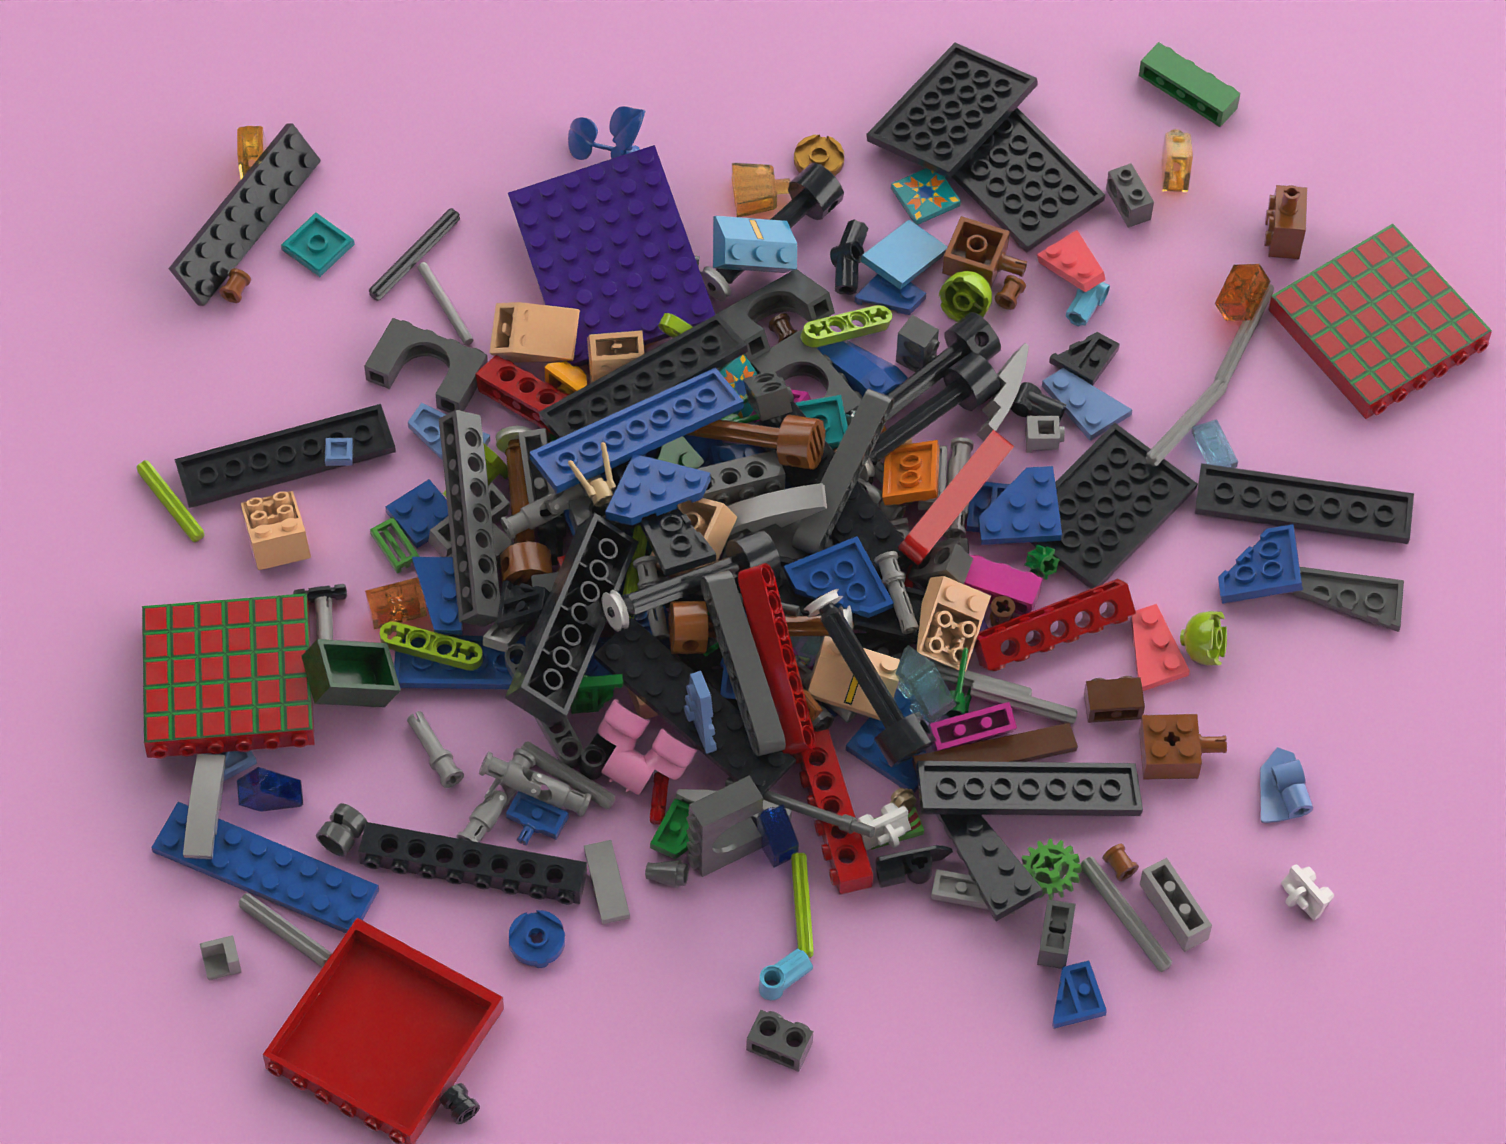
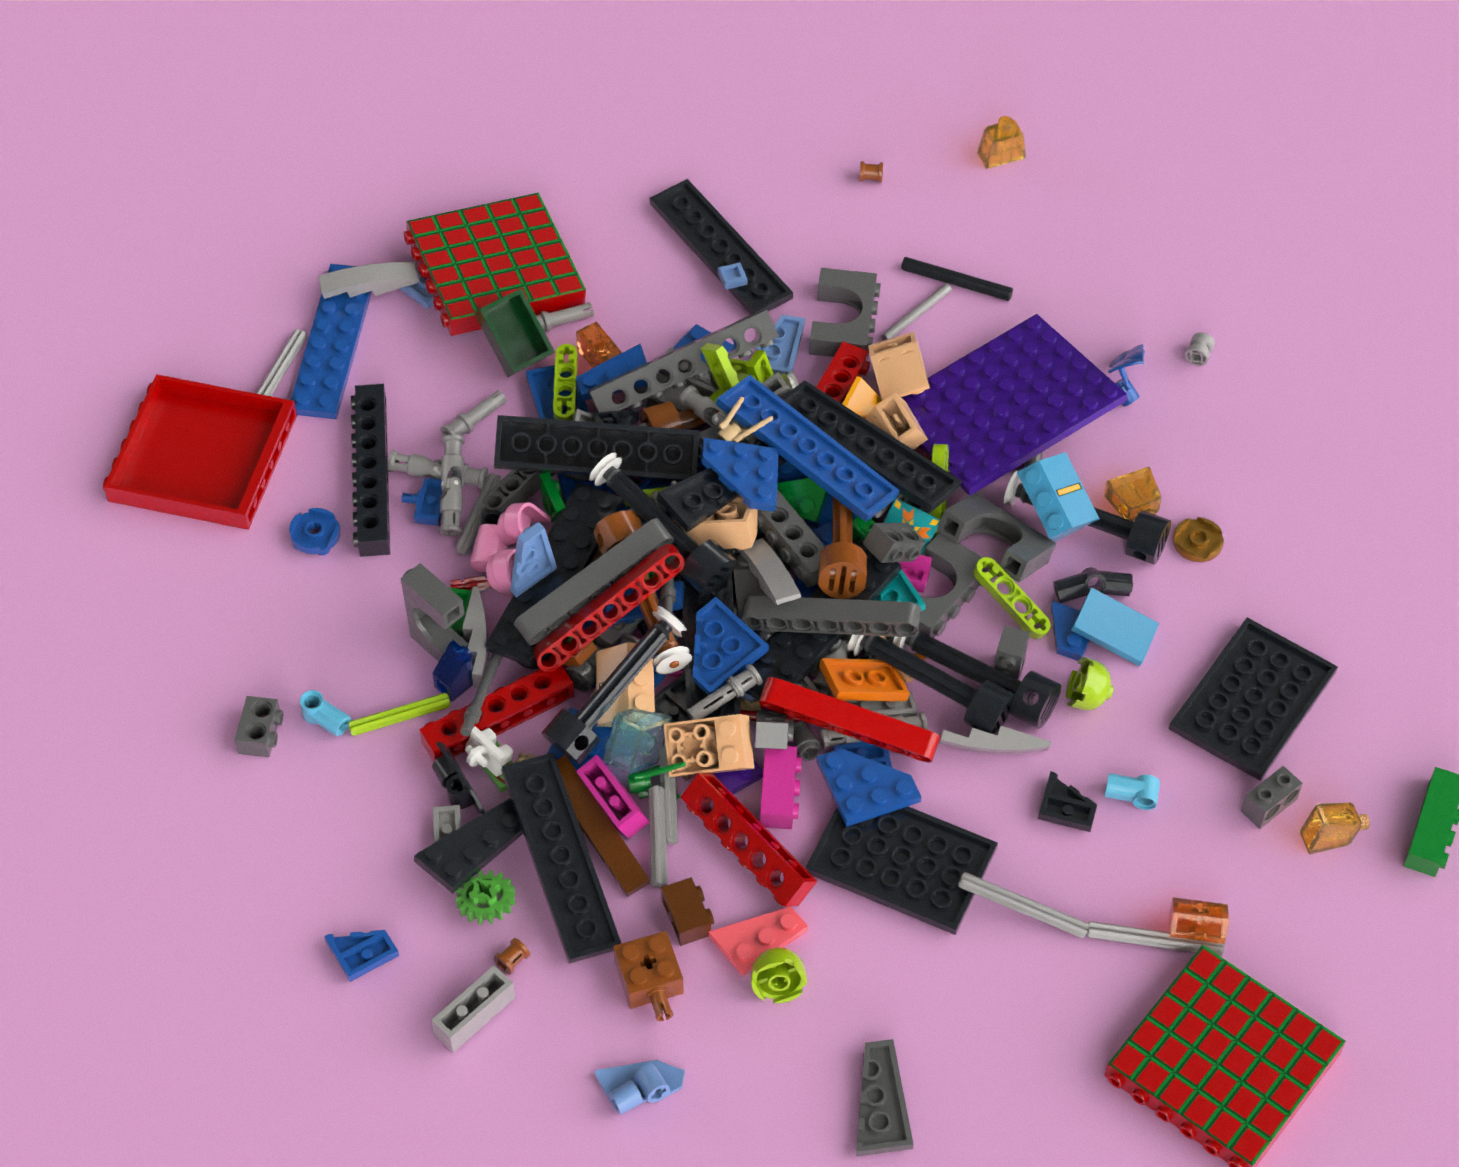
camera: 75 degrees right, 5 degrees down
lime axle [136,460,205,542] -> none
black plate [168,123,321,306] -> none
light grey panel [200,935,242,980] -> none
clear blue slope [237,767,304,812] -> none
light nougat slope [240,491,311,570] -> none
teal tile [281,212,355,277] -> none
black axle [293,584,347,603] -> none
dark grey wheel [316,803,367,857] -> none
bright green tile [370,517,420,573] -> none
black wheel [440,1083,480,1124] -> none
light grey tile [584,840,630,924] -> none
dark grey cone [645,860,689,888] -> none
reddish brown bush [768,313,798,343] -> none
blue wedge [817,340,908,398] -> none
black plate [866,42,1038,179] -> none
tile [891,168,961,225] -> none
dark orange brick [942,216,1028,288] -> none
reddish brown bush [989,596,1015,627] -> none
dark orange bush [995,275,1026,310] -> none
black piece [1010,382,1067,423] -> none
green gear [1024,545,1060,580] -> none
light grey brick [1025,416,1065,453] -> none
coral wing [1037,230,1106,292] -> none
dark grey brick [1037,899,1076,969] -> none
medium blue wing [1042,368,1132,441] -> none
light grey axle [1081,856,1172,972] -> none
clear light blue plate [1192,419,1238,468] -> none
black plate [1195,463,1414,544] -> none
blue plate [1218,524,1303,604] -> none
dark orange brick [1264,185,1307,259] -> none
white hips [1280,864,1334,921] -> none
none -> lime bracket [701,343,756,402]
none -> light grey wheel [1185,332,1215,366]

